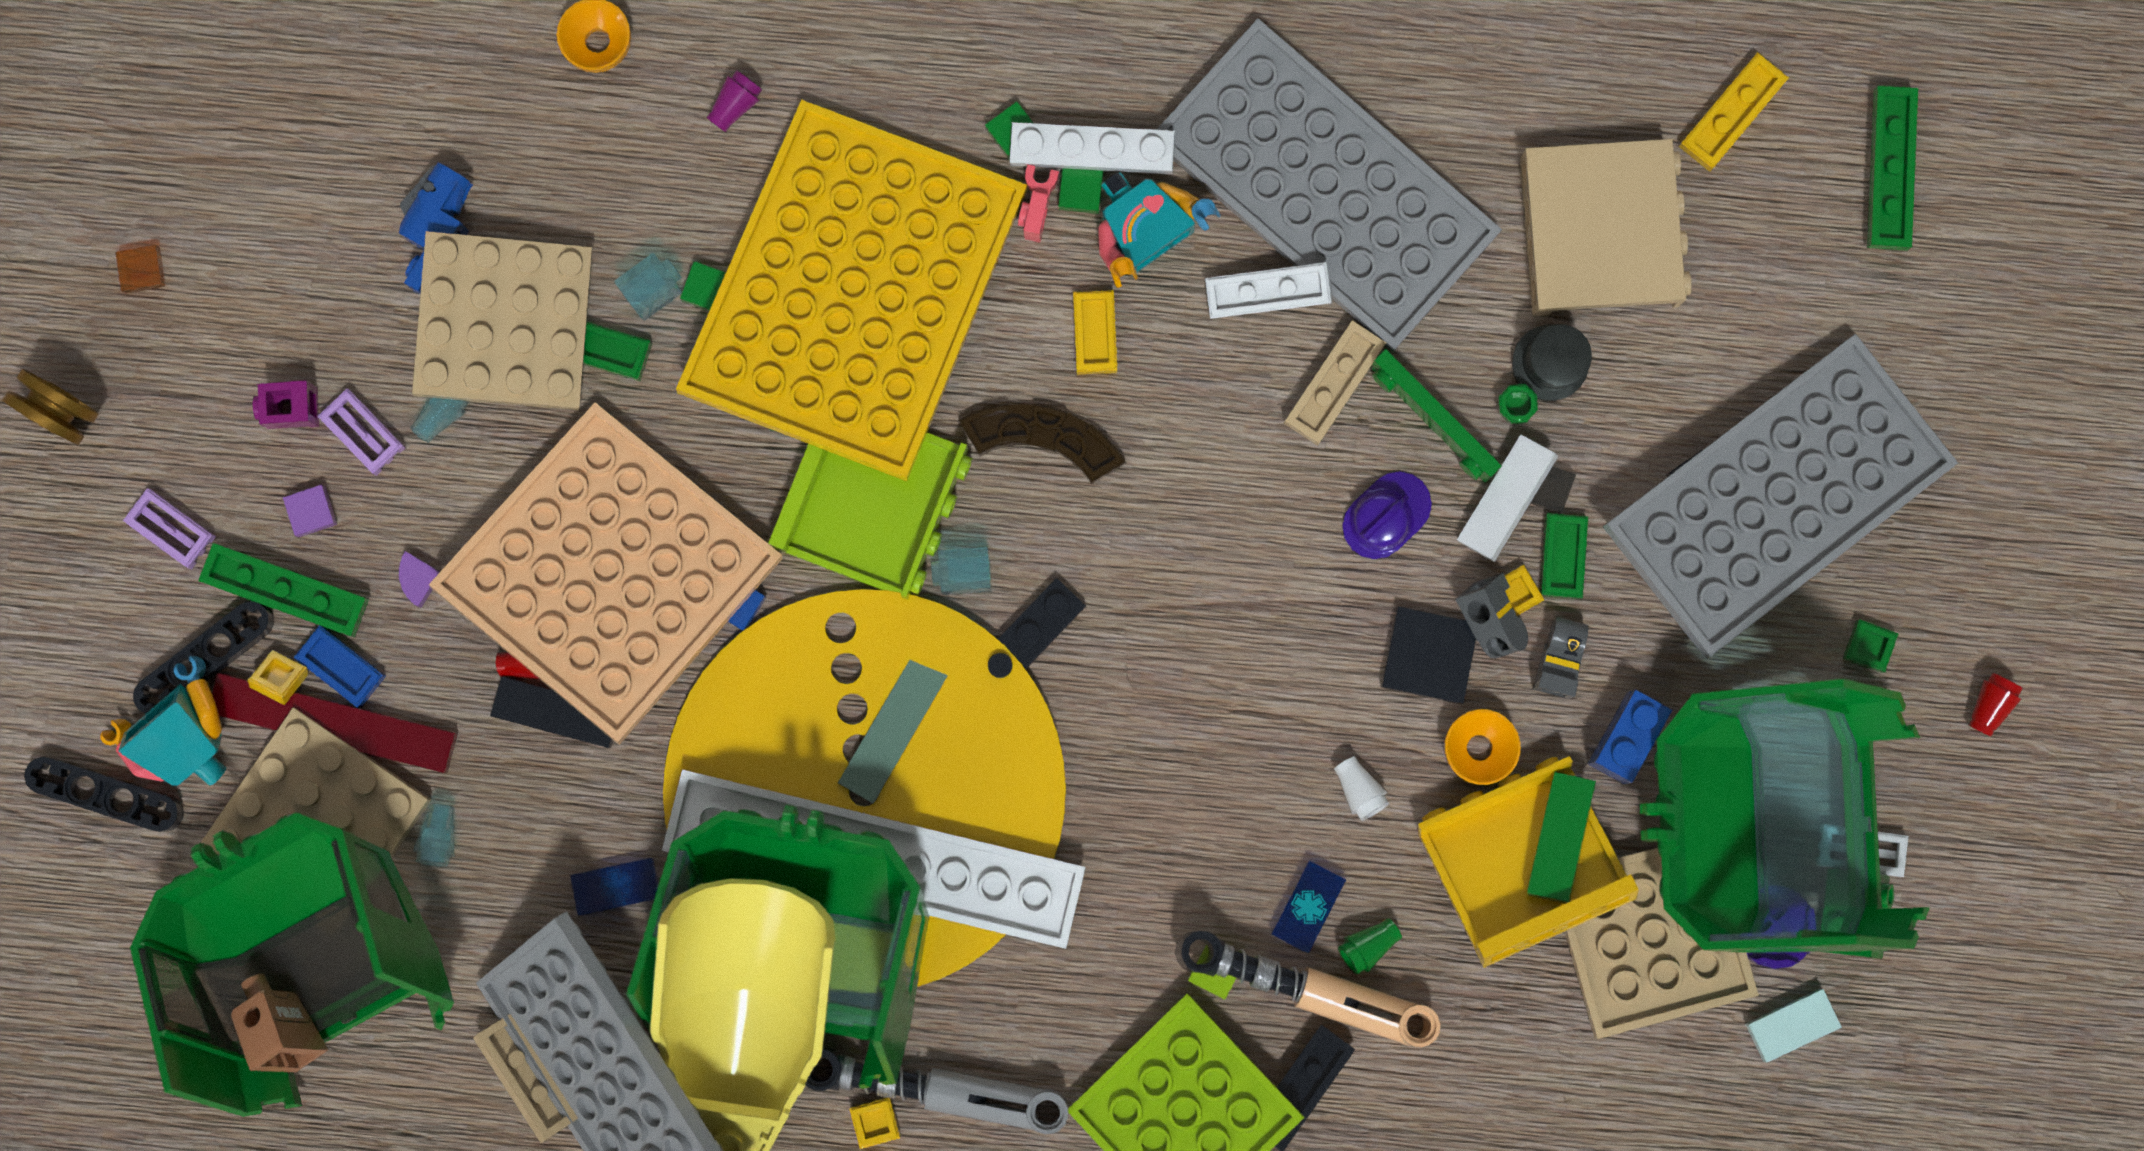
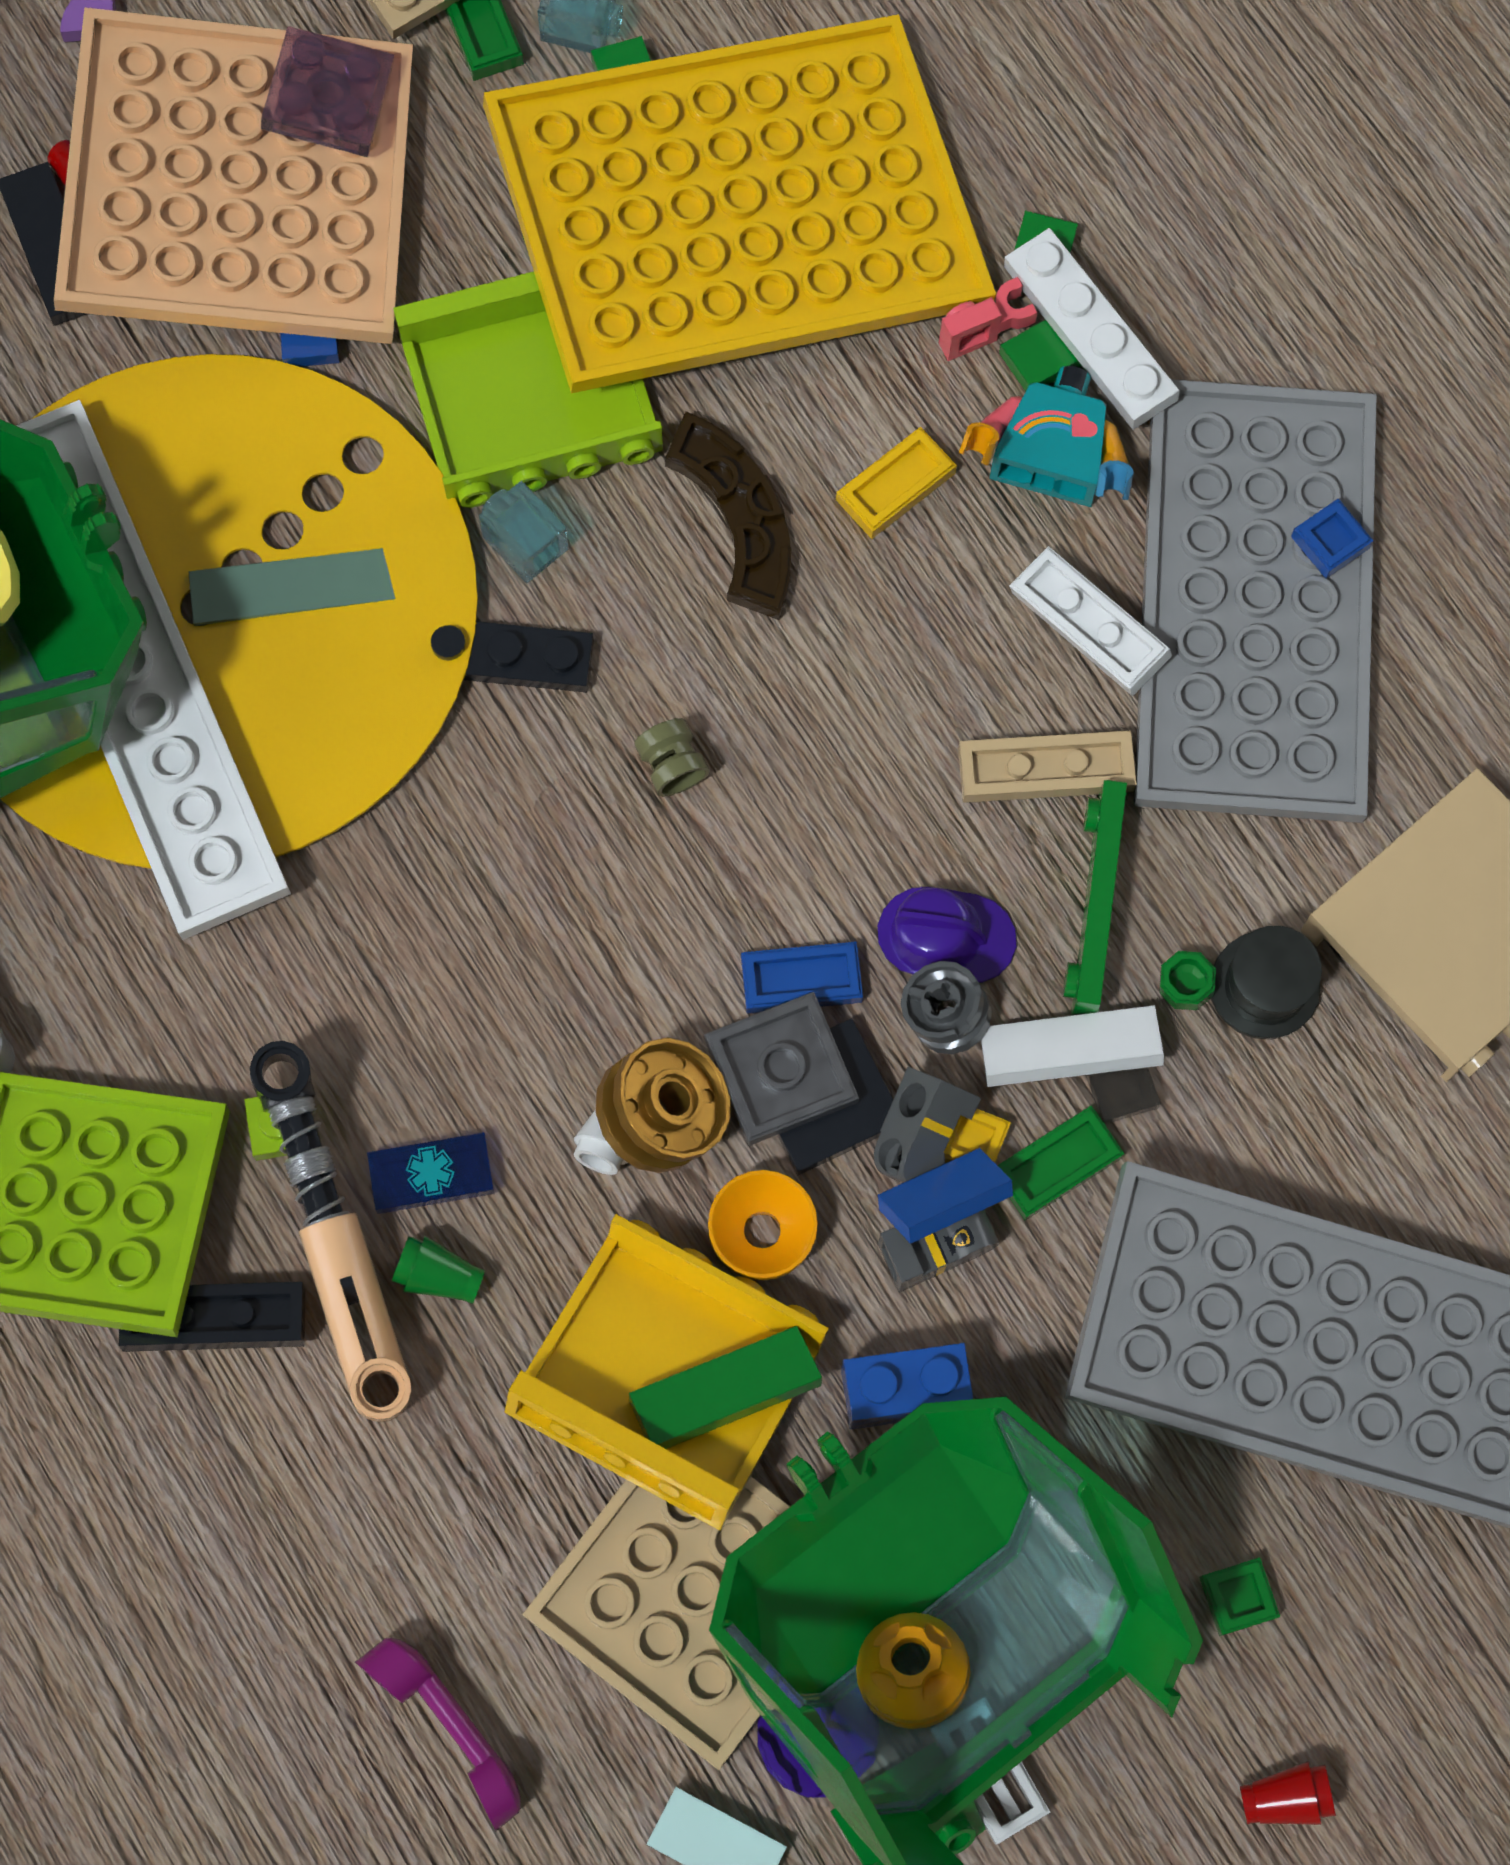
camera: 45 degrees right, 10 degrees down
none -> clear purple plate [261,26,394,157]
none -> magenta piece [355,1637,521,1831]
none -> pearl gold wheel [595,1037,730,1173]
none -> olive wheel [634,718,709,797]
none -> flat silver tile [704,992,859,1146]
none -> blue tile [741,942,863,1014]
none -> light orange piece [856,1612,971,1729]
none -> blue tile [878,1148,1013,1244]
none -> dark grey wheel [900,961,992,1054]
none -> blue tile [1291,499,1373,579]

